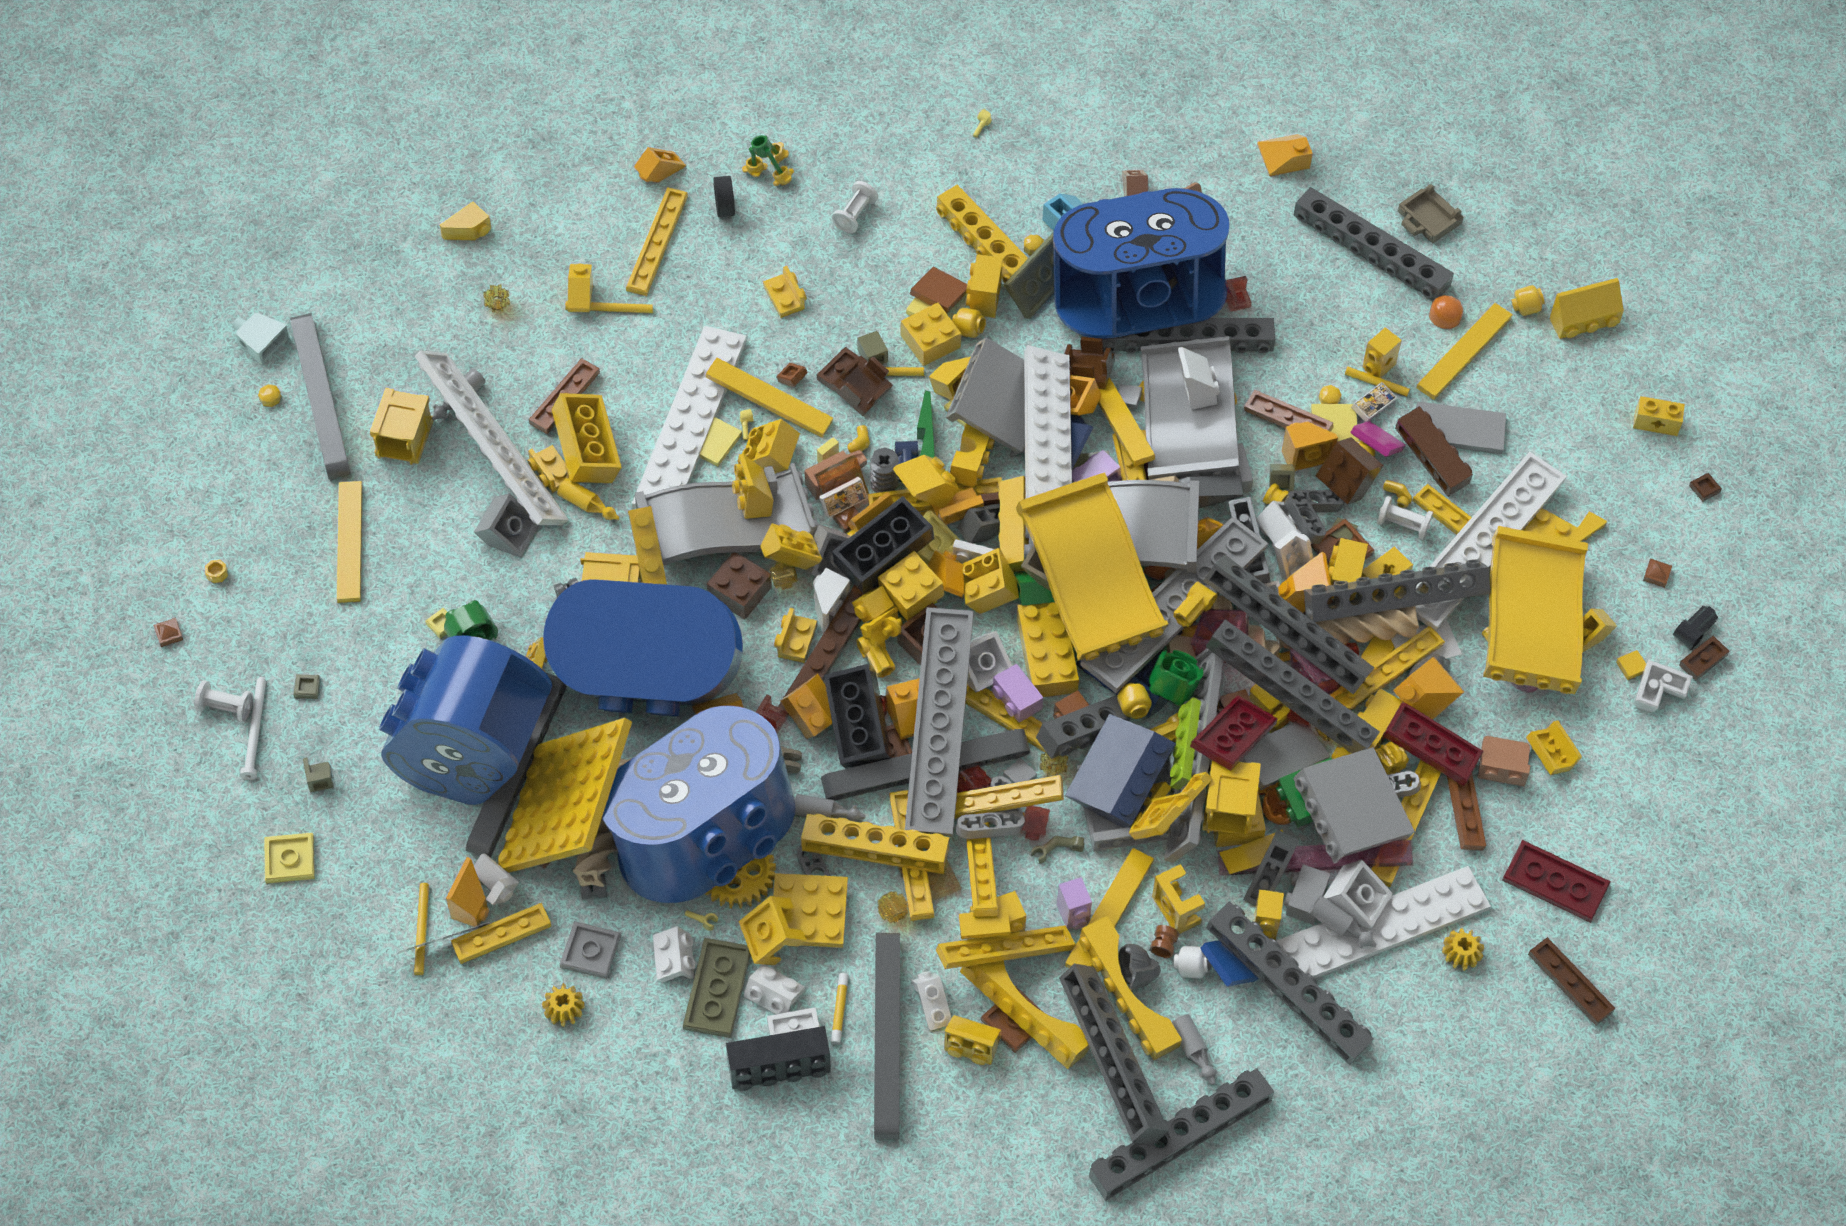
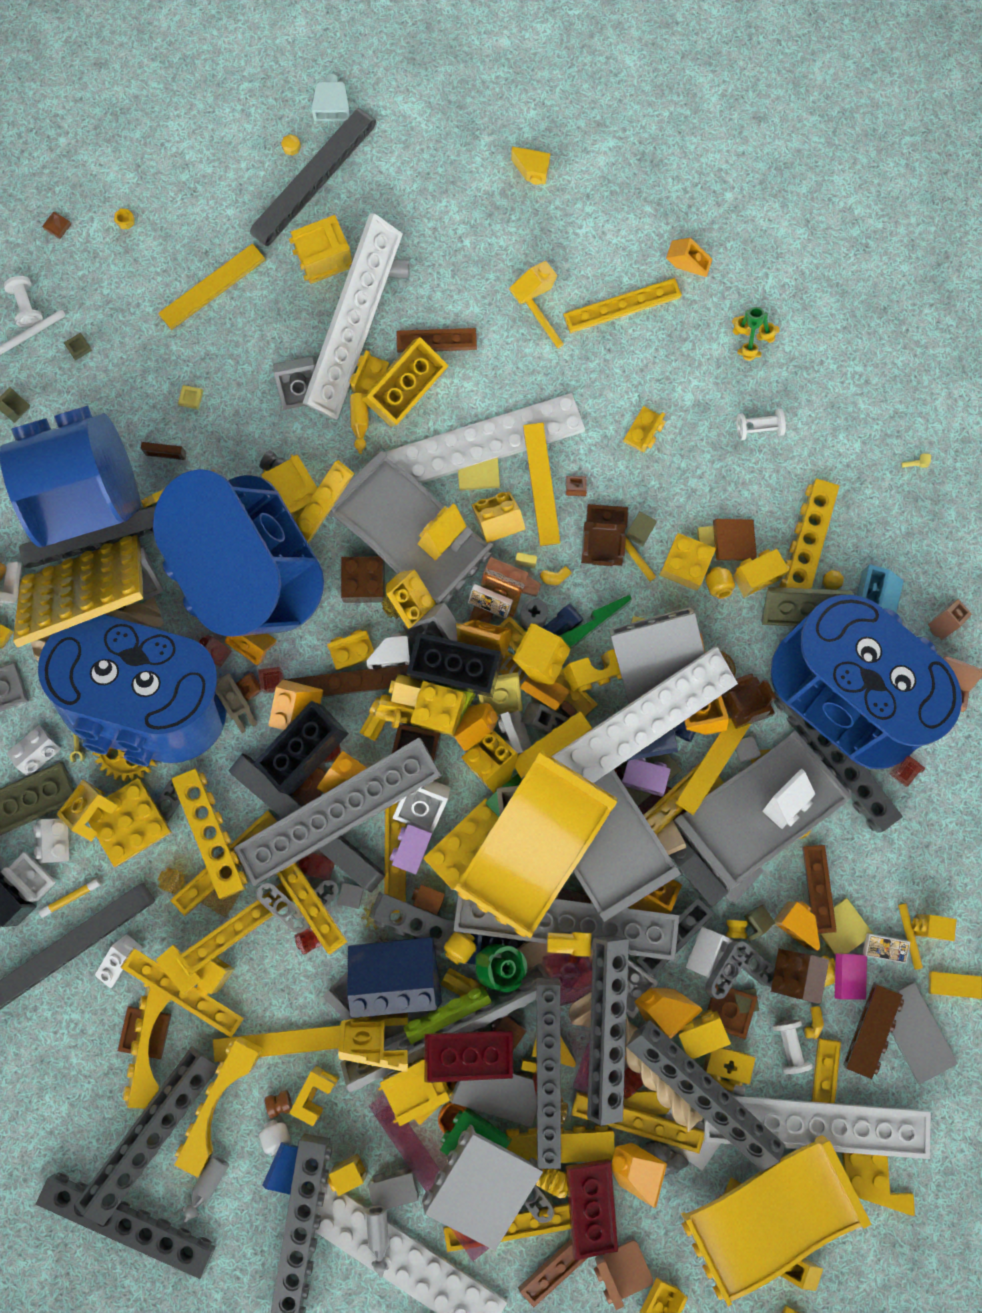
camera: 55 degrees right, 20 degrees up
green brick [444,600,498,641] -> none
clear yellow gear [483,284,510,312] -> none
black tyre [713,175,735,217] -> none
light yellow hand [740,409,754,440] -> none
light grey wheel [795,794,866,822] -> none
yellow slope [929,357,971,401] -> none
yellow slope [944,1015,1001,1065] -> none
olive arm [1031,836,1085,864] -> none
lavender brick [1056,877,1092,929] -> none
dark grey hair [1118,944,1161,990] -> none
yellow sticker [1219,830,1283,874] -> none
dark grey slope [1243,829,1299,906] -> none
white bracket [1274,530,1314,580] -> none
yellow tile [1318,385,1341,404] -> none
white slope [1324,860,1393,928] -> none
dark orange tile [1643,558,1672,588] -> none

